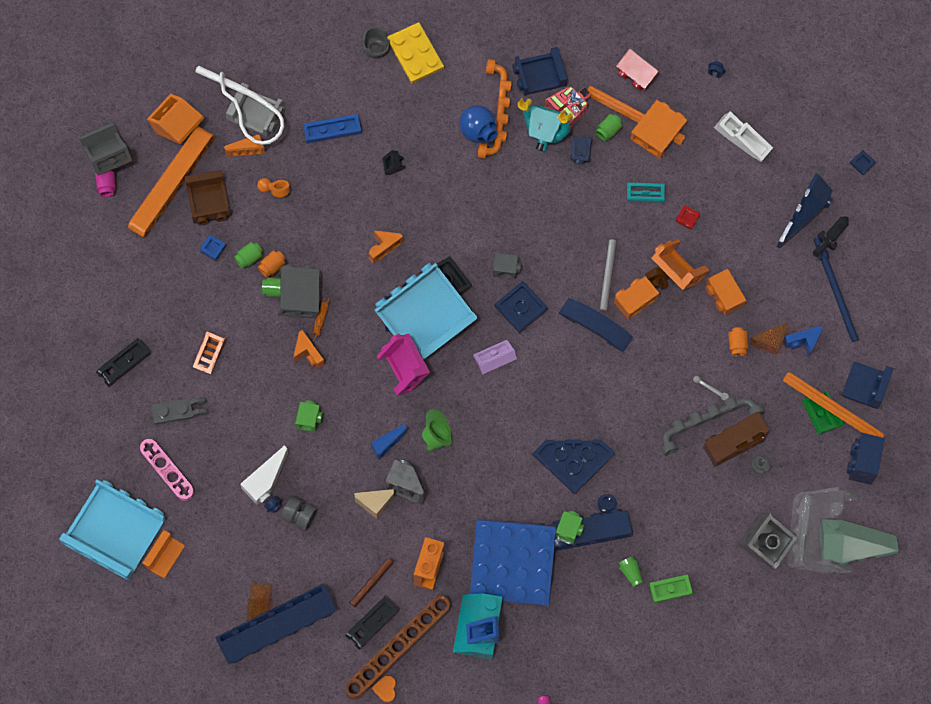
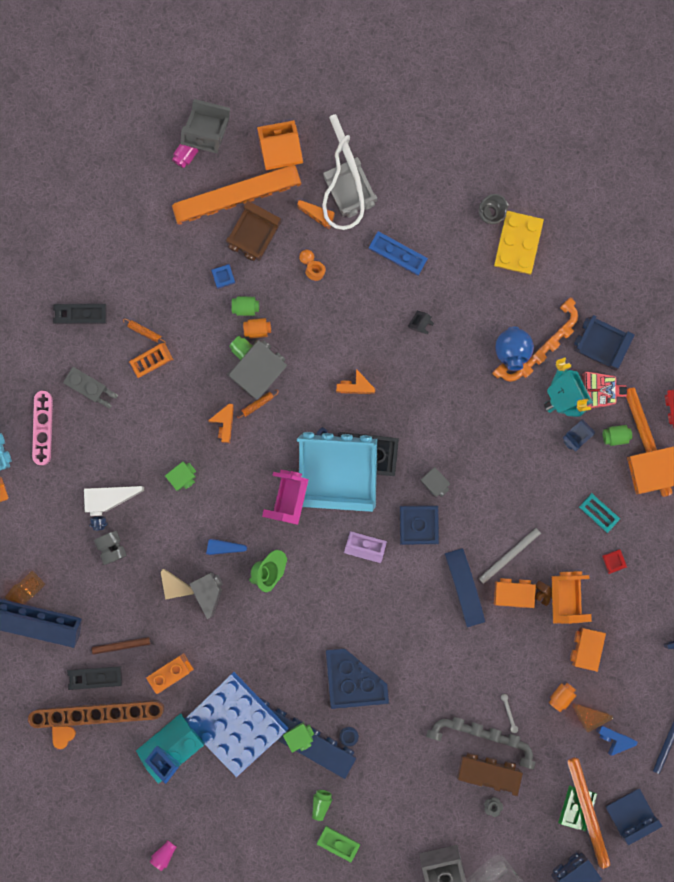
camera: 40 degrees right, 15 degrees up
none -> orange piece [123,319,166,344]

